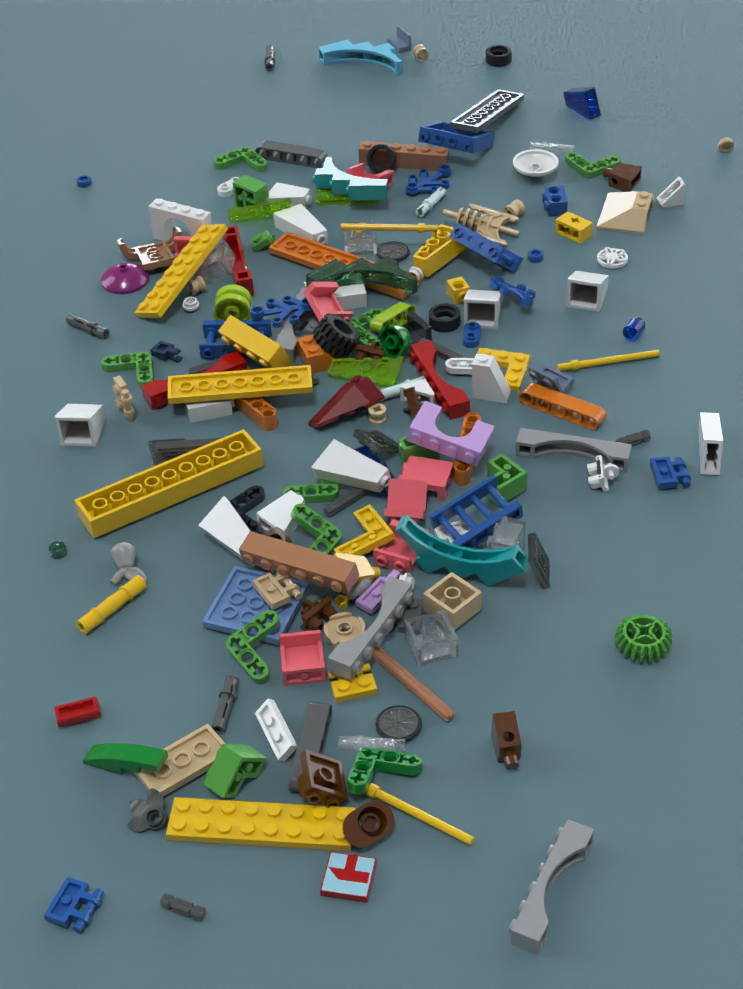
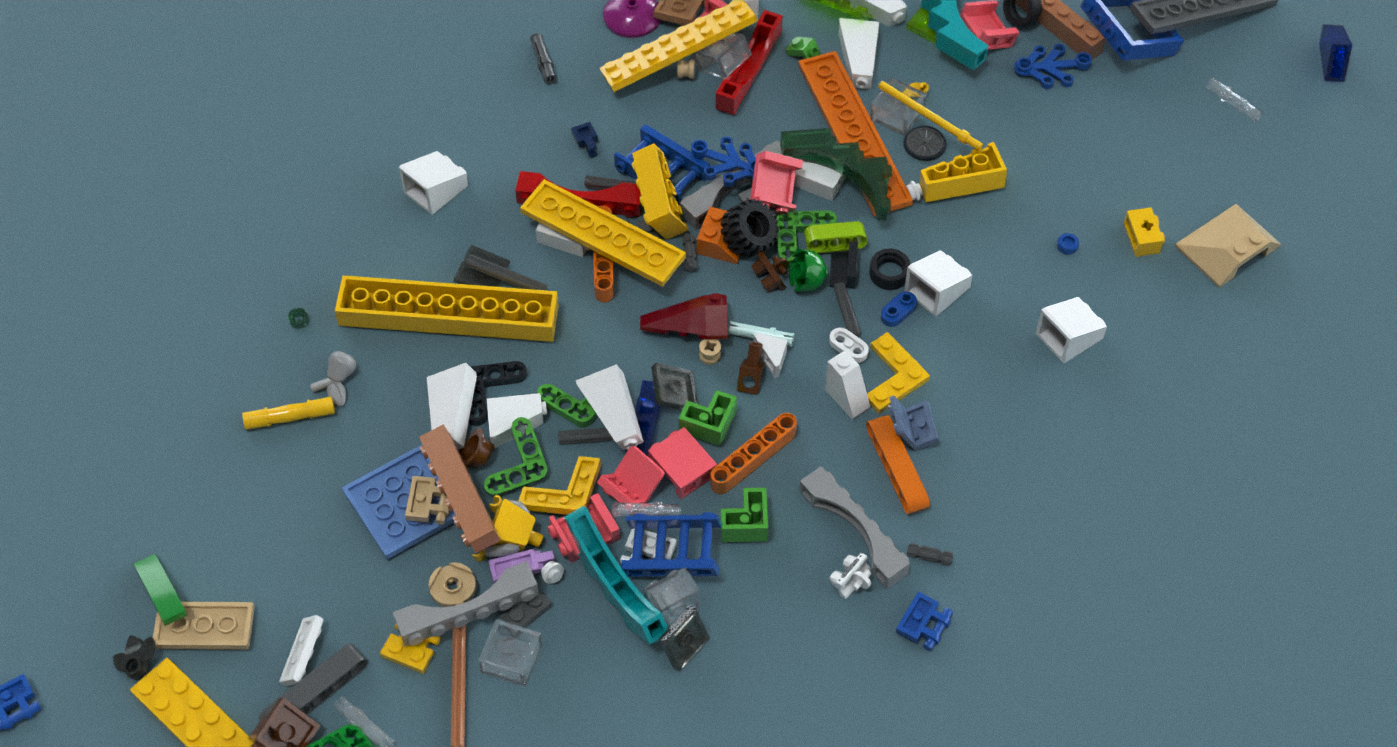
camera: 35 degrees right, 15 degrees up
red plate [54,696,101,728] -> none
bright green beam [101,352,154,389] -> none
tan plate [112,375,135,422] -> none
white plate [182,297,199,312] -> none
bright green brick [203,744,267,798] -> none
dark grey pin [211,674,239,734] -> none
lime wheel [213,284,252,320] -> none
bright green beam [226,610,280,684] -> none
coral panel [279,630,326,686] -> none
reddish brown hips [300,596,337,631] -> none
clear neon green wing [327,356,404,388] -> none
dark grey wheel [375,705,422,743] -> none
lavender arch [407,401,495,467] -> none
red arch [409,340,470,420] -> none
light aqua pin [415,187,446,217] -> none
tan brick [423,572,482,631] -> none
tan bar [442,203,519,247] -> none
yellow brick [446,276,470,305] -> none
blue fence [449,222,524,273] -> none
blue plant [490,276,536,307] -> none
tan wheel [503,200,525,217] -> none
white dish [513,149,559,177] -> none
blue brick [542,185,568,217] -> none
yellow bar [557,350,660,371] -> none
bright green beam [565,152,621,179] -> none
white wheel [597,247,628,269] -> none
reddish brown torso [603,163,642,192] -> none
clear blue brick [623,317,645,341] -> none
white slope [657,176,686,207] -> none
white slope [699,412,723,475] -> none
none -> clear pin [612,501,681,517]

